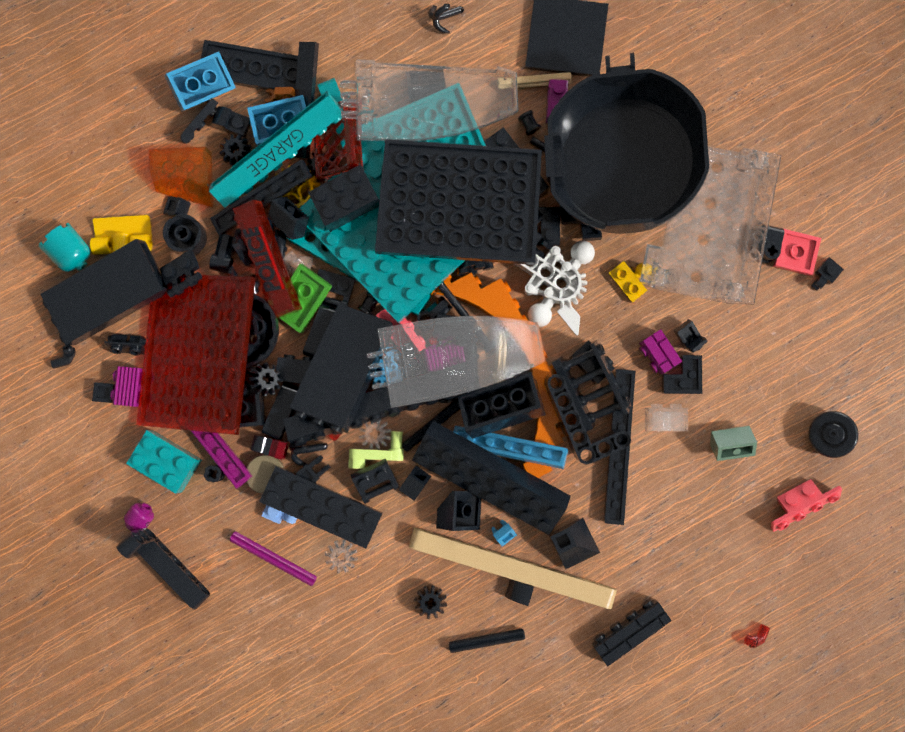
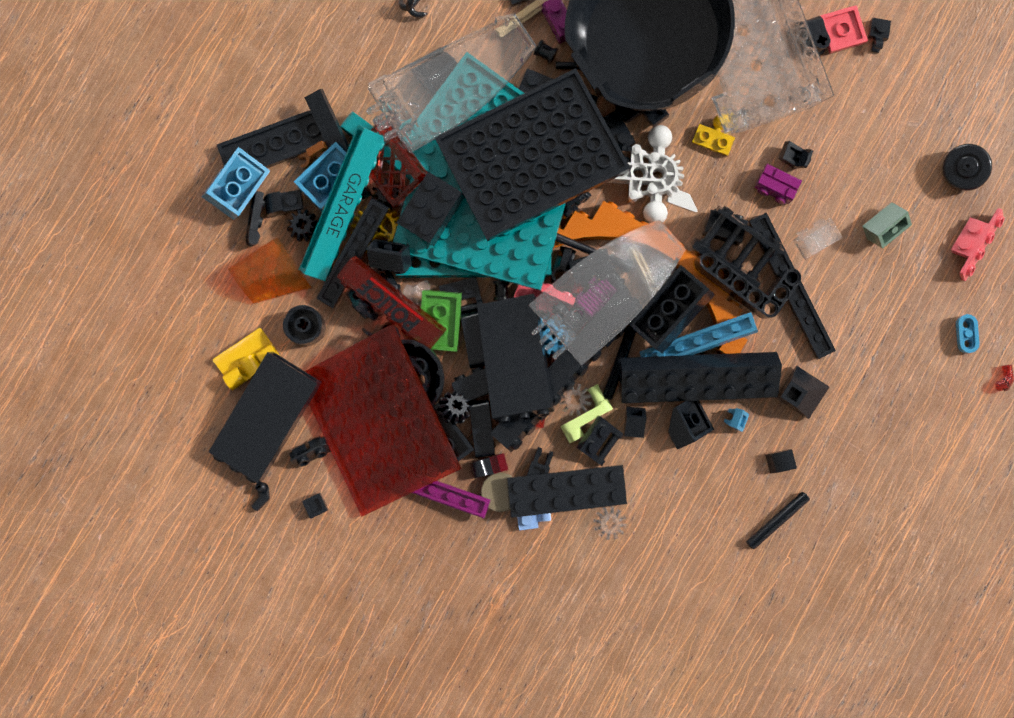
camera: 30 degrees left, 0 degrees up
teal cylinder [38,223,91,272] -> none
magenta brick [111,366,145,407] -> none
black beam [116,528,210,610] -> none
magenta head [124,503,154,531] -> none
teal brick [126,430,202,494] -> none
black plate [159,250,202,297] -> none
black slope [163,196,191,217] -> none
black bush [204,465,225,483] -> none
black piece [209,234,234,274] -> none
magenta axle [229,532,317,586] -> none
black piece [289,443,328,466] -> none
tan beam [408,528,617,609] -> none
black gear [414,585,447,619] -> none
black brick [592,599,671,667] -> none
black plate [662,355,703,394] -> none
none -> dark azure plate [956,314,980,354]

